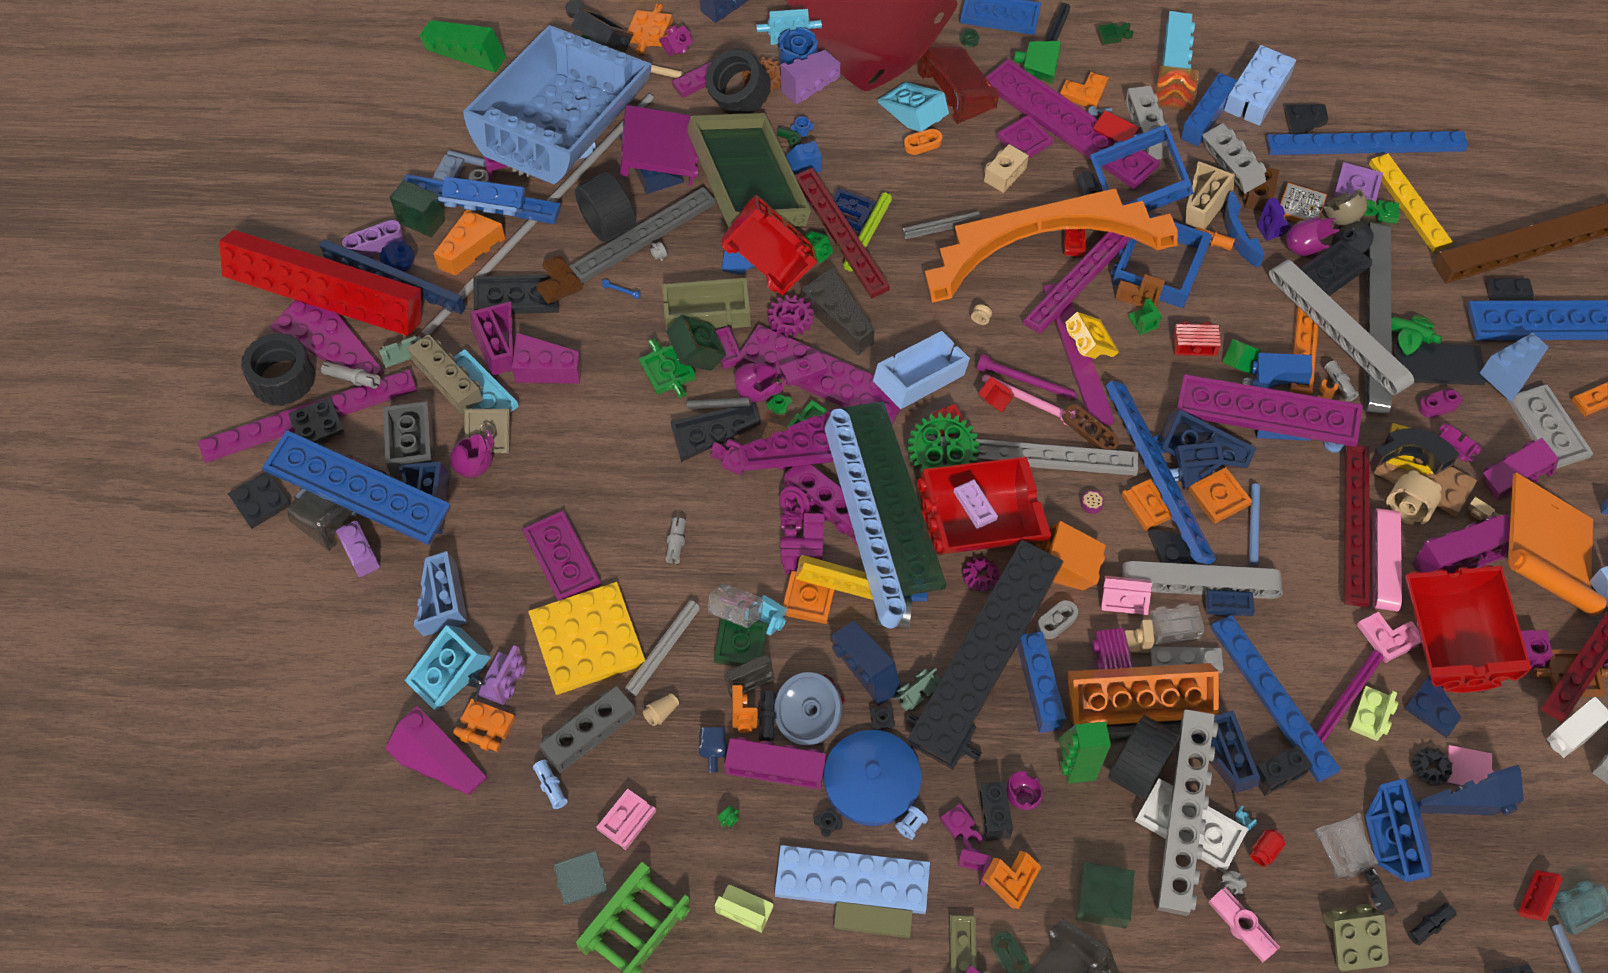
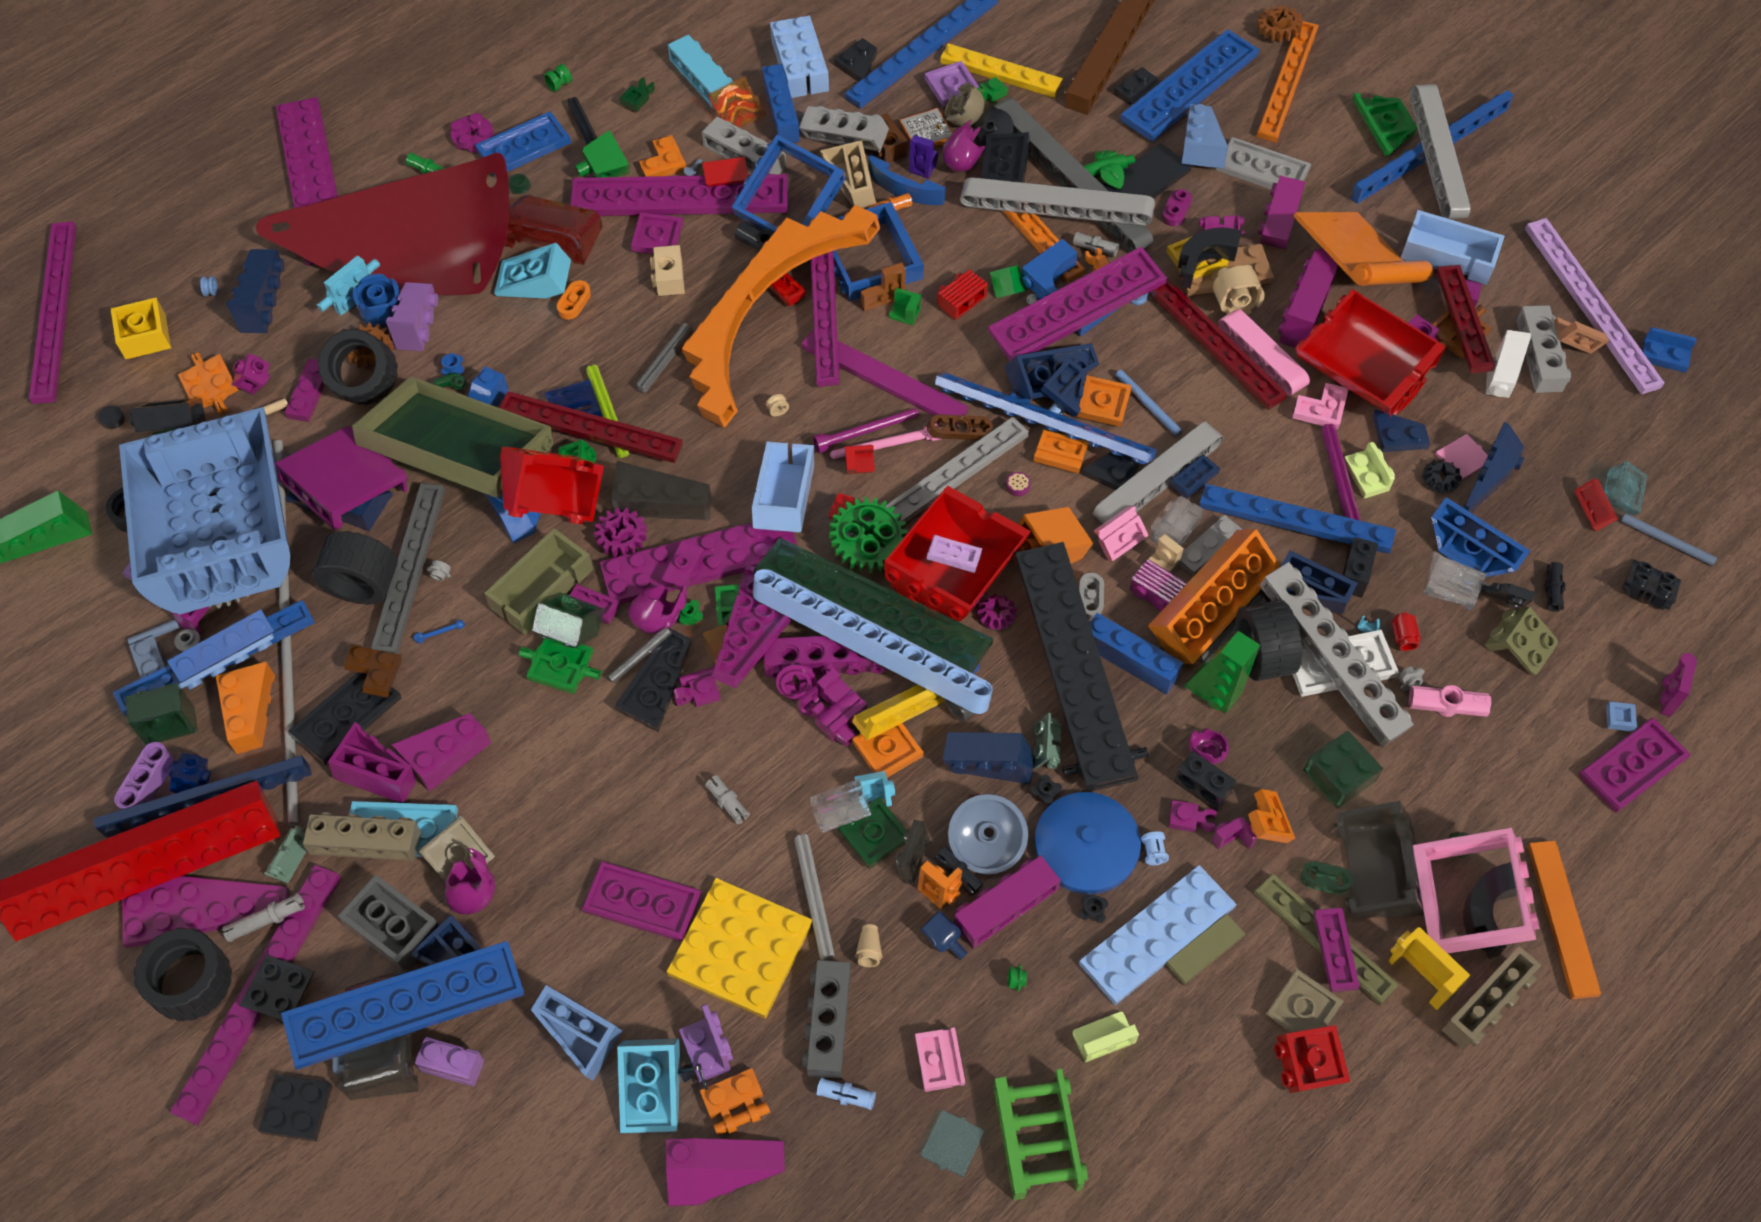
camera: 45 degrees left, 0 degrees up
yellow plate [1065,312,1119,359] -> none
tan plate [1467,497,1501,521] -> none

